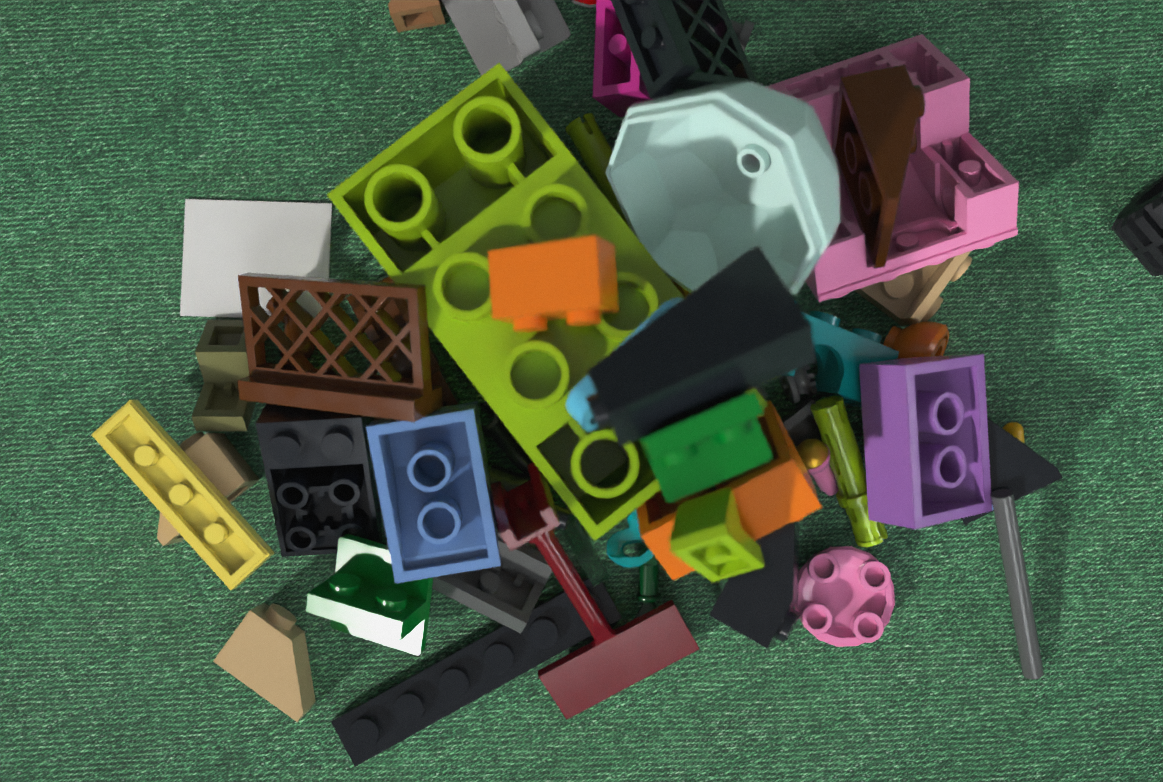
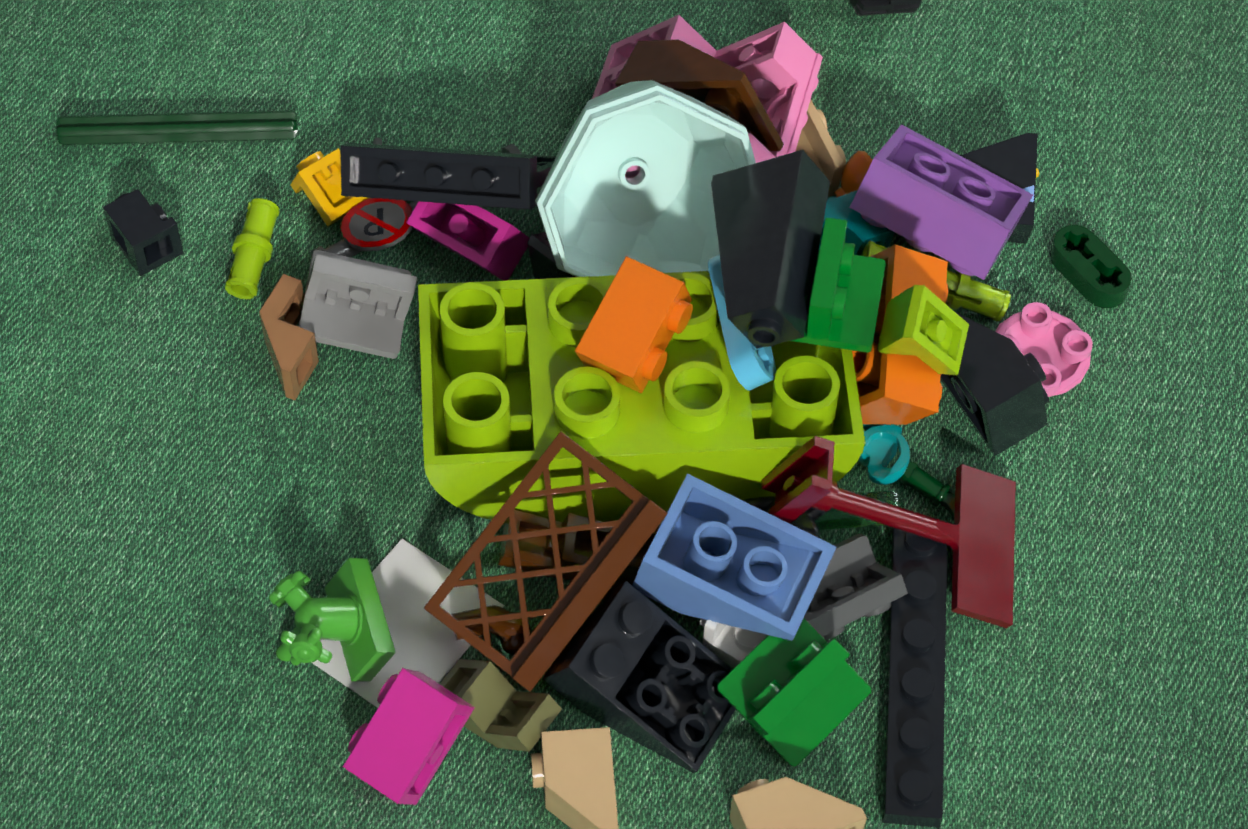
camera: 60 degrees left, 30 degrees down
light yellow tile [91,399,275,590] -> none
dark grey bar [991,489,1044,680] -> none
none -> bright green piece [269,558,396,682]
none -> dark pink brick [343,668,475,805]
none -> dark green beam [1050,225,1132,308]

